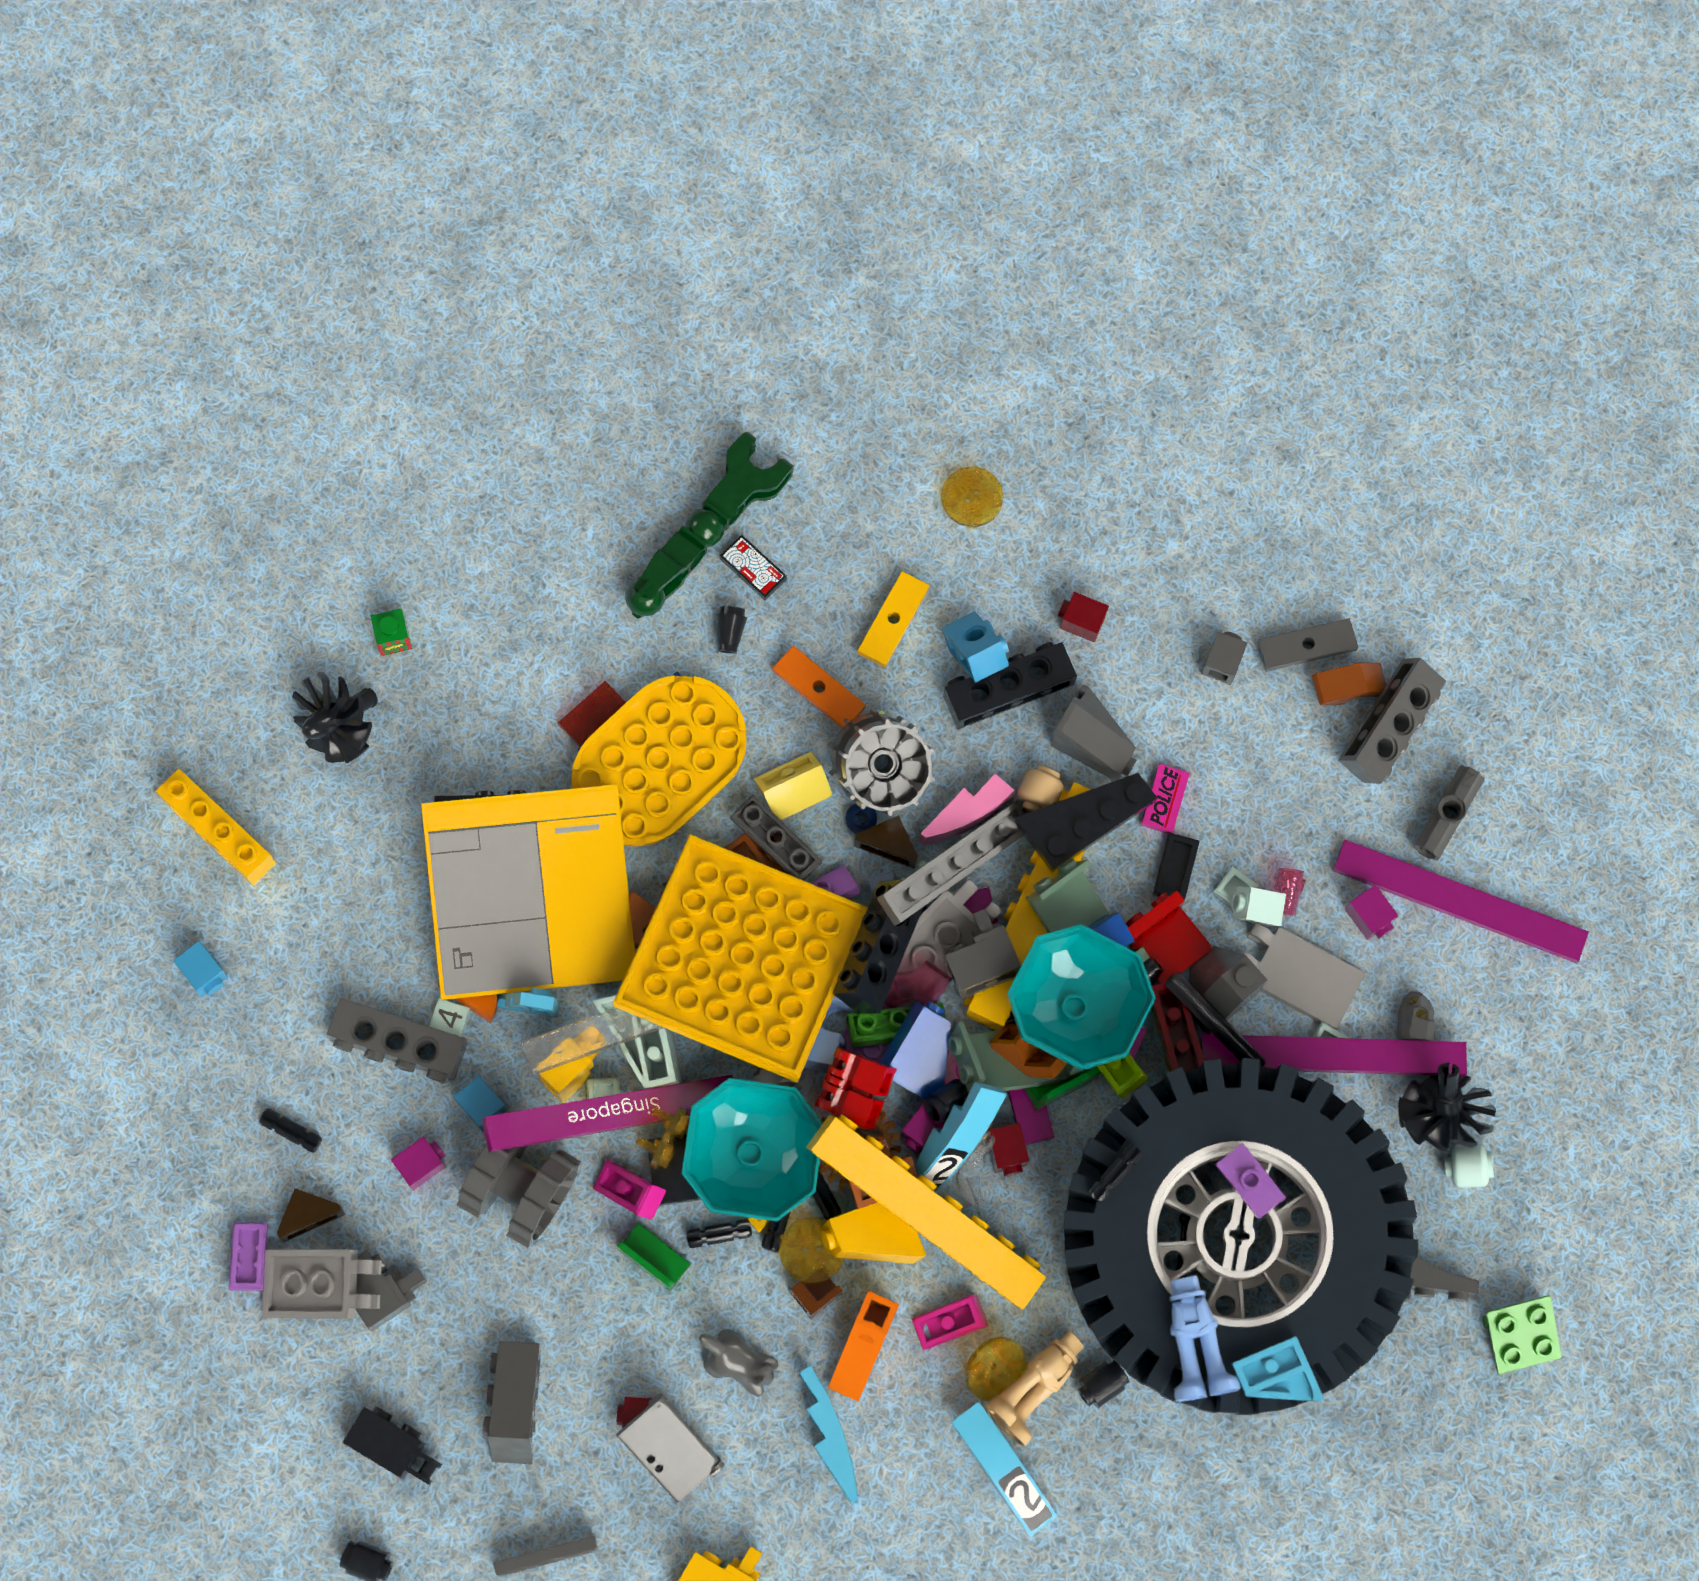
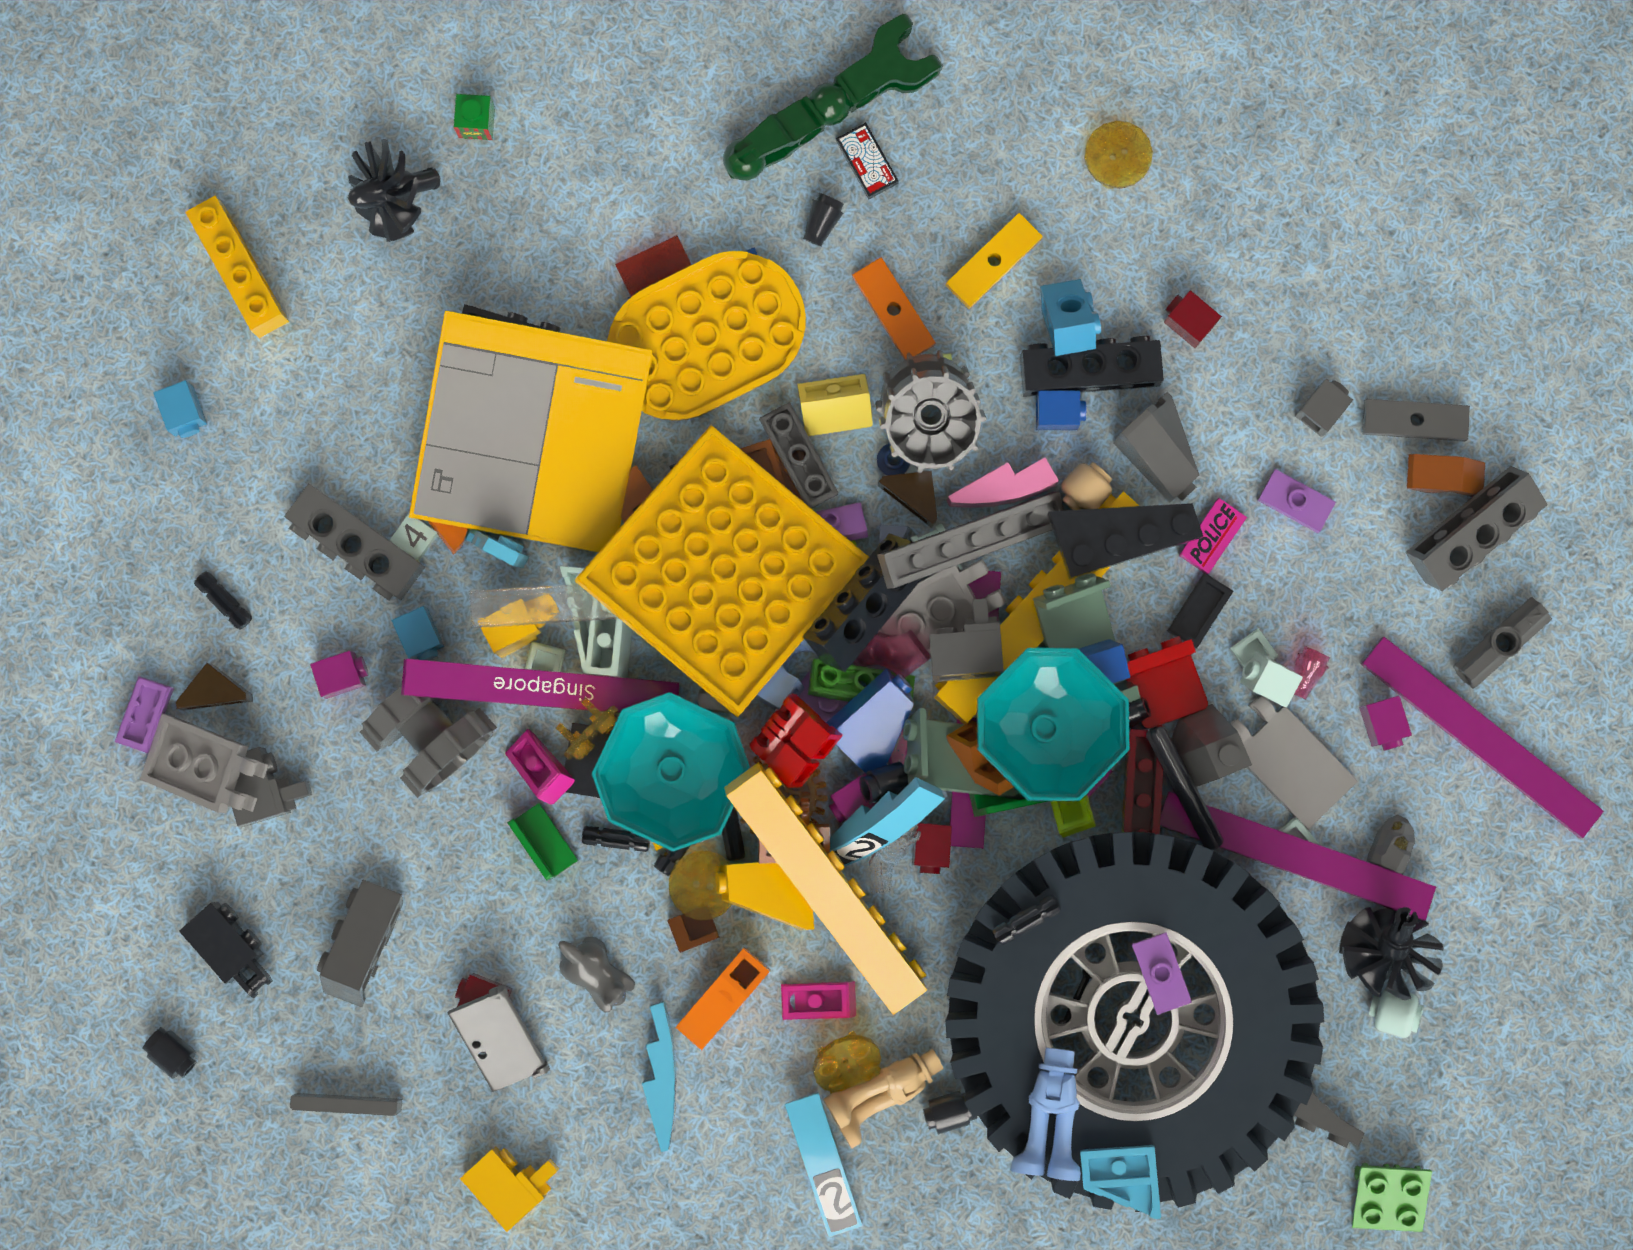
camera: 20 degrees right, 10 degrees up
none -> blue brick [1036,391,1086,430]
none -> medium lavender plate [1257,469,1336,533]

